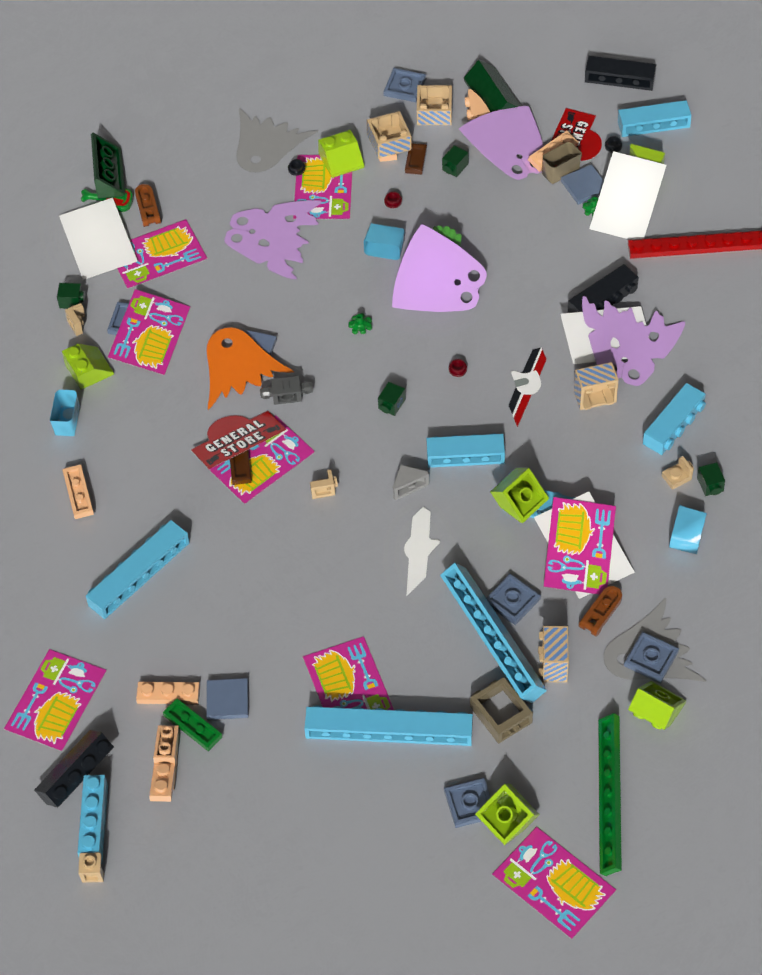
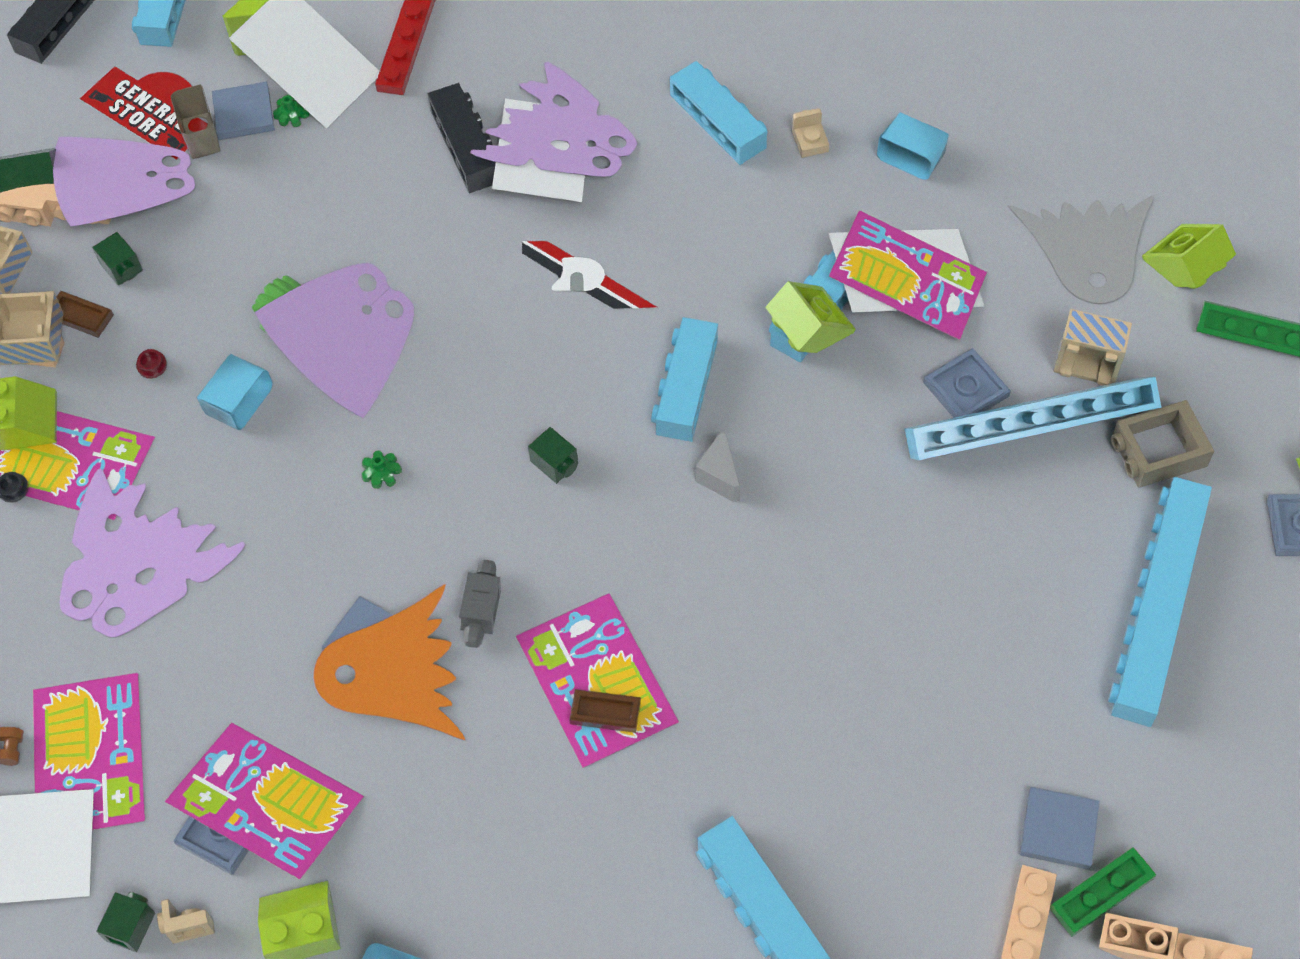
camera: 75 degrees left, 5 degrees up
red sticker [191,411,286,469] -> none
sticker [303,636,394,710] -> none
tan bracket [310,469,338,499] -> none
white sticker [404,507,440,596] -> none
dark red plate [449,359,467,377] -> none
light nougat plate [528,131,579,172] -> none
tan container [574,362,618,410] -> none
dark orange plate [579,586,622,637] -> none
black plate [605,136,622,153] -> none
sand blue tile [624,632,679,683] -> none
dark green brick [697,462,725,496] -> none

